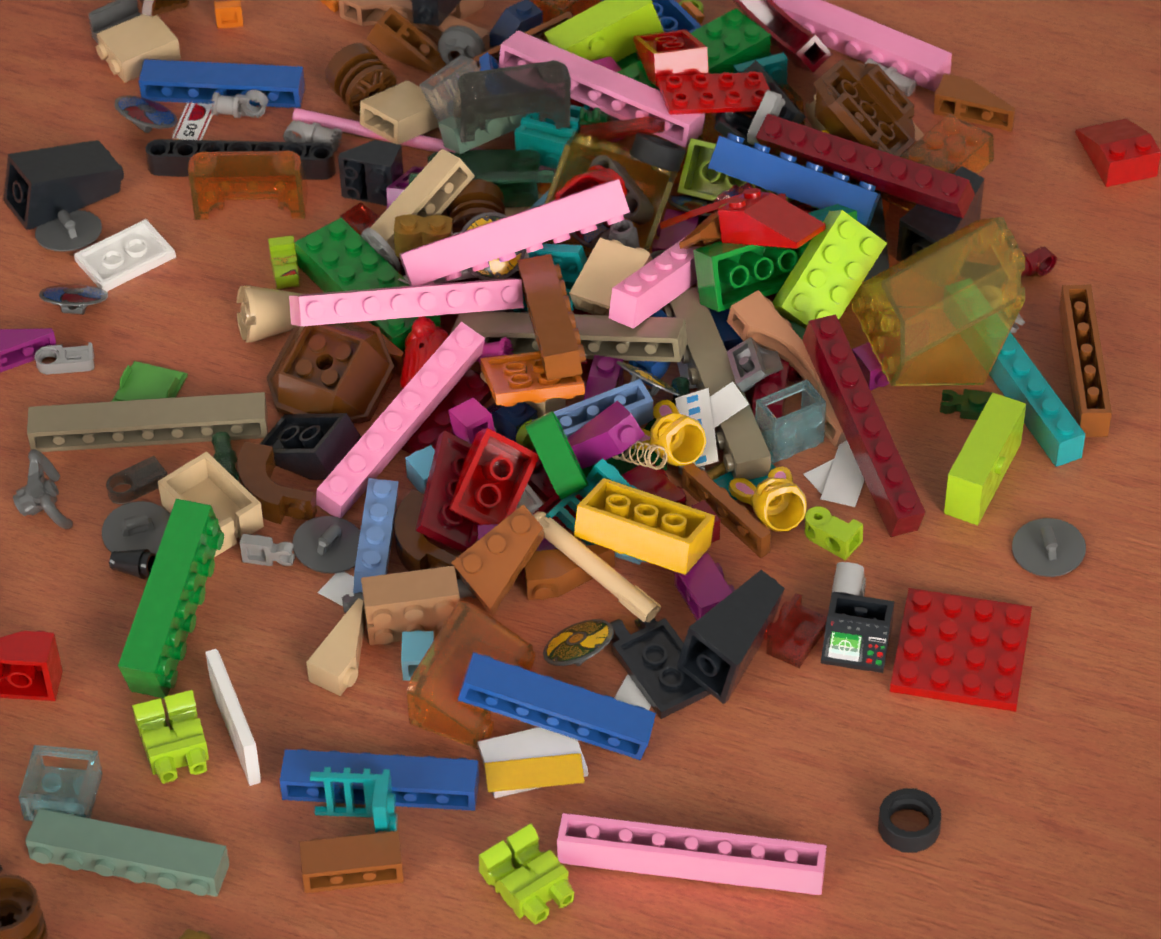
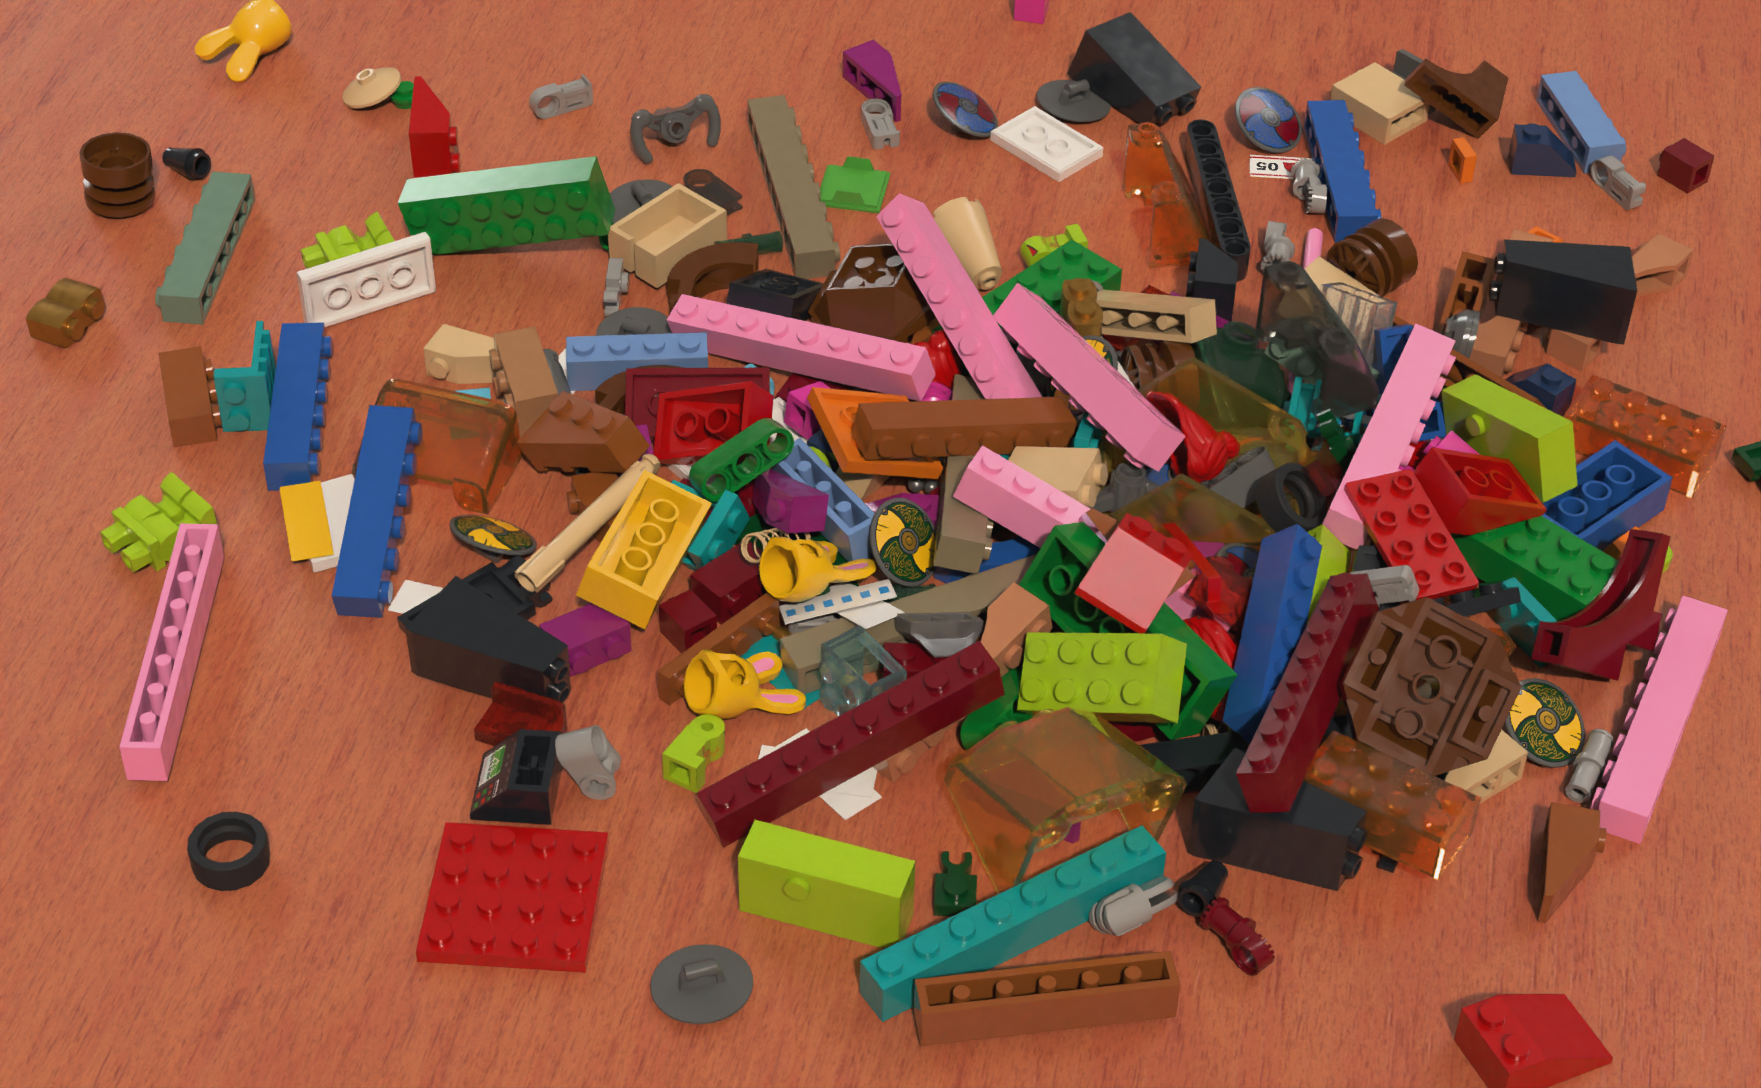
camera: 80 degrees right, 5 degrees down
clear light blue piece [18,745,102,821] -> none

